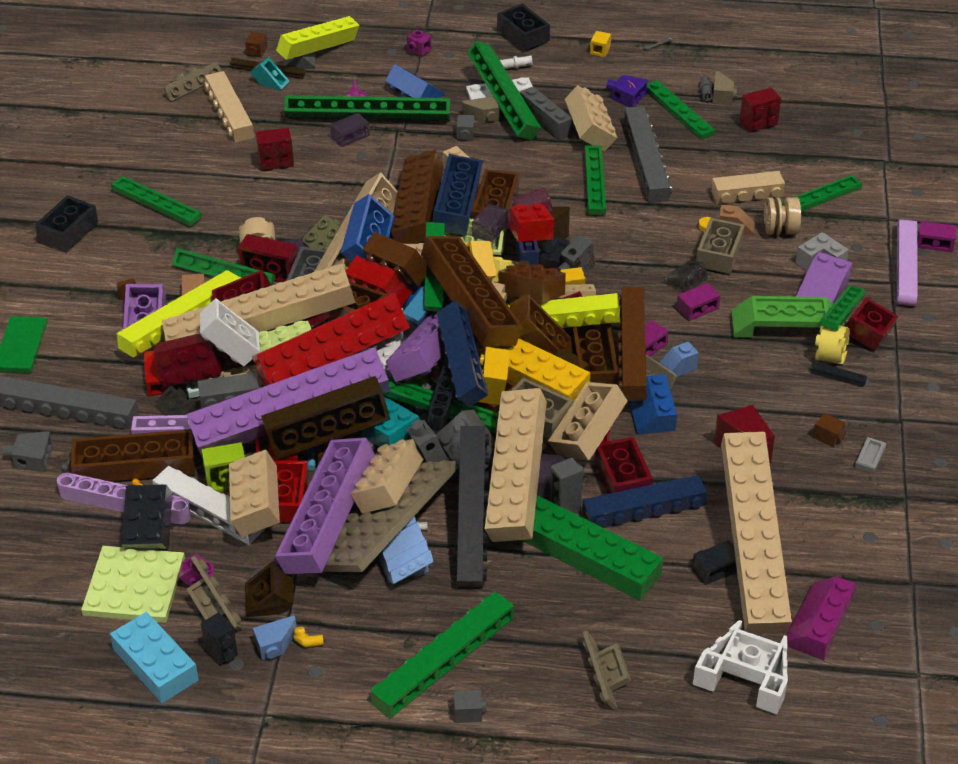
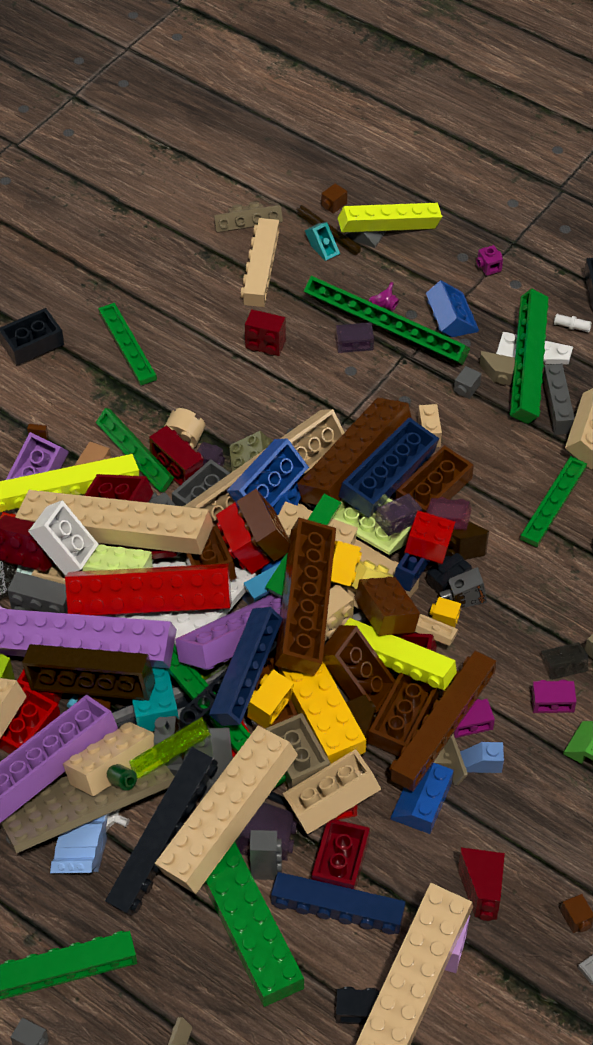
camera: 30 degrees right, 10 degrees up
none -> dark green brick [107,764,137,791]
none -> clear neon green plate [129,717,211,779]

